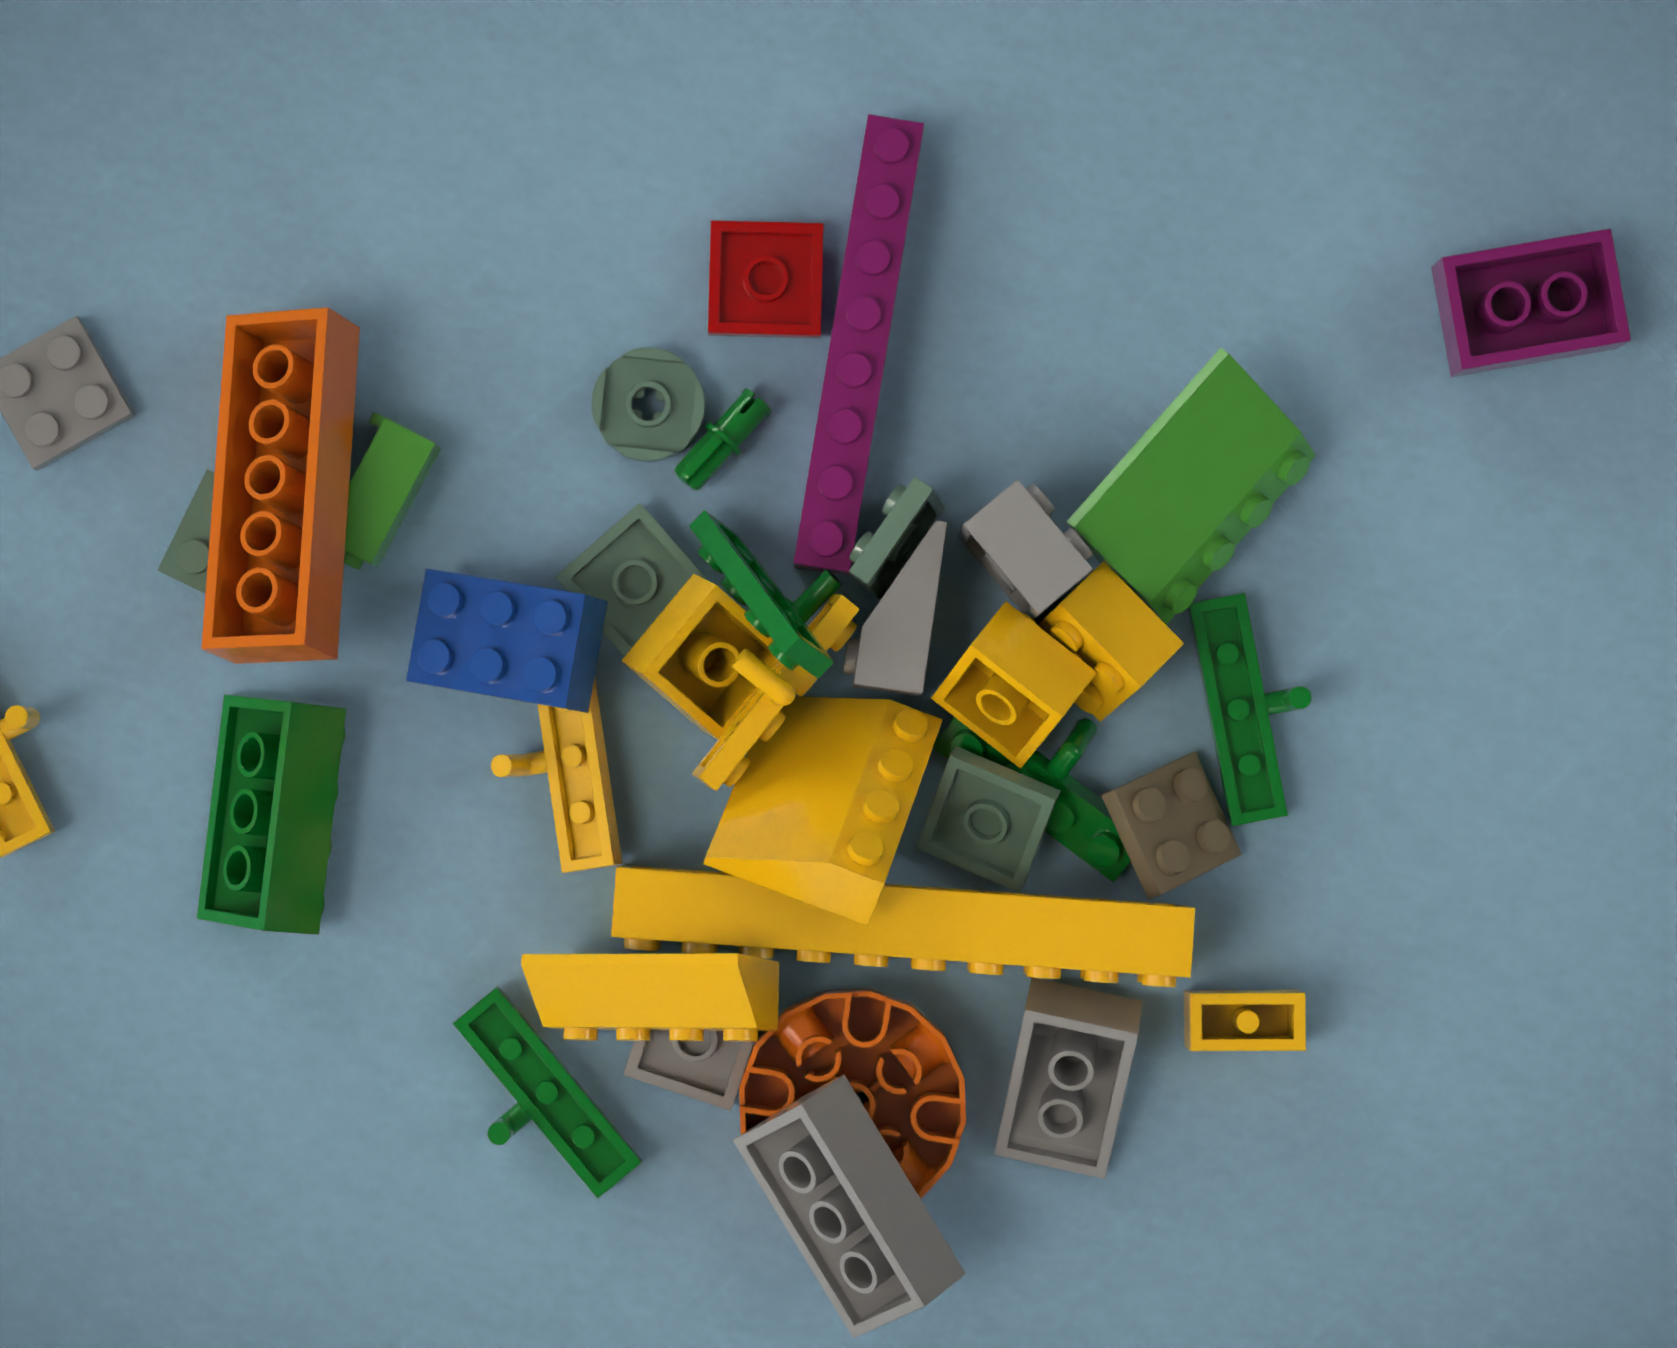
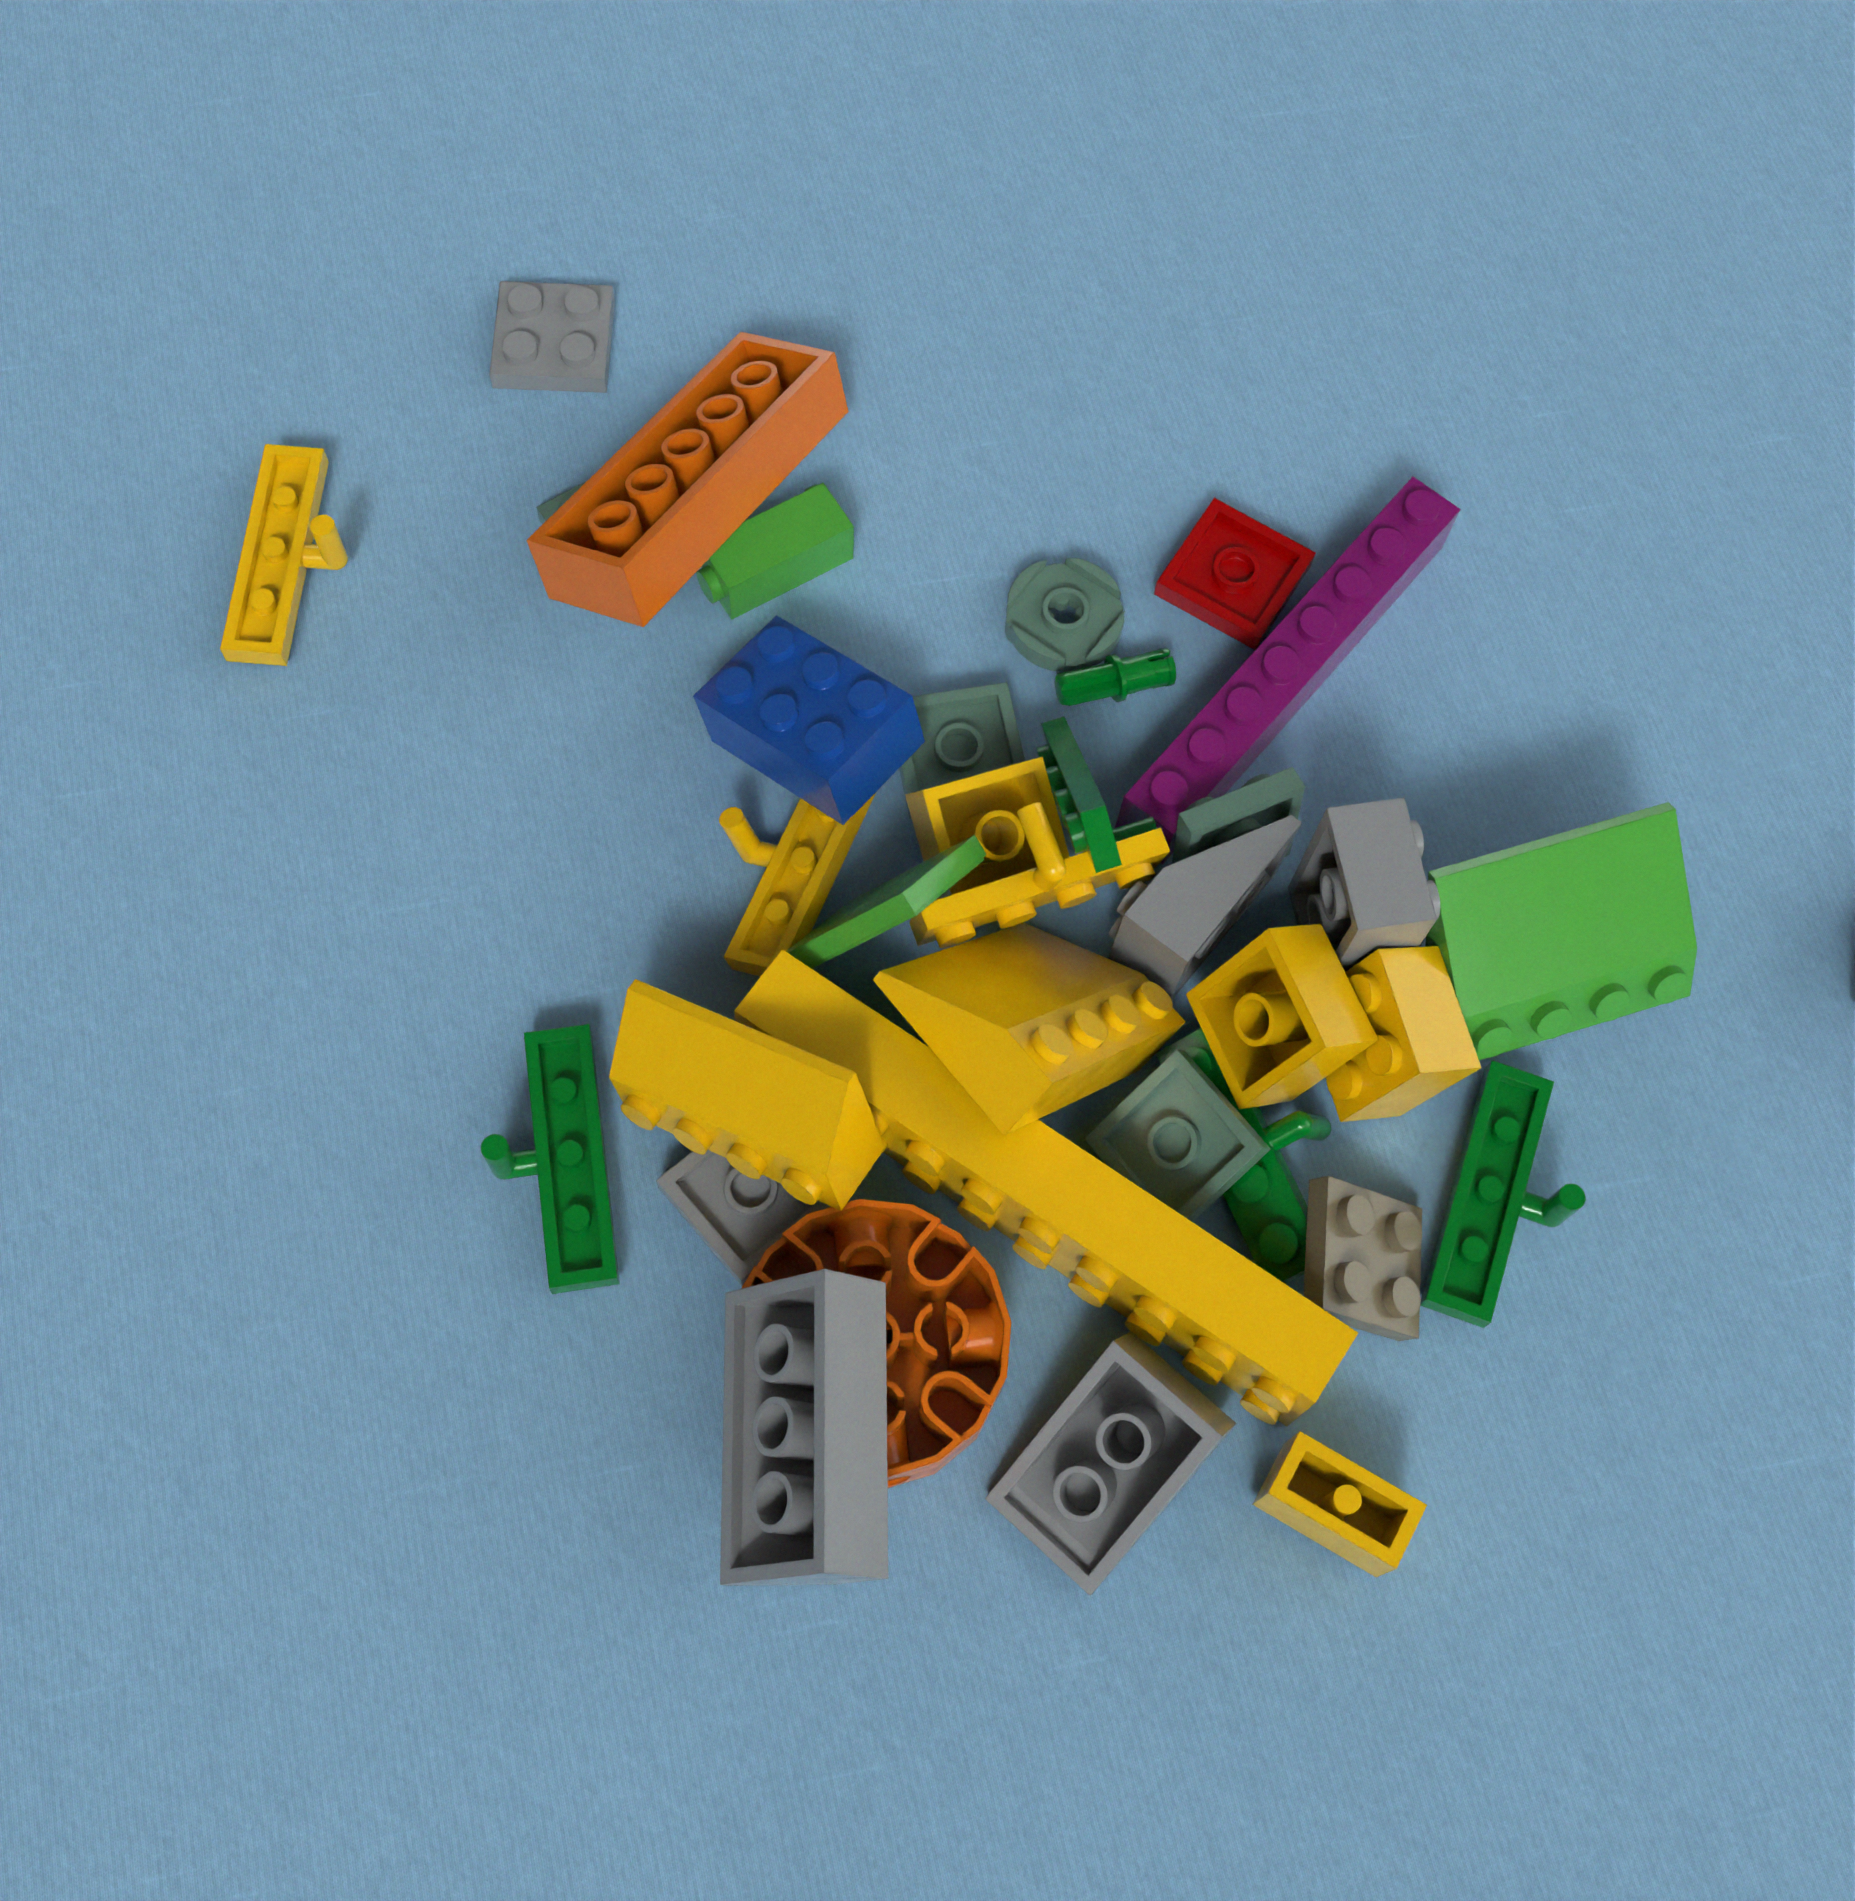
camera: 25 degrees right, 20 degrees down
green slope [197,695,346,935] -> none
none -> bright green tile [786,835,986,969]

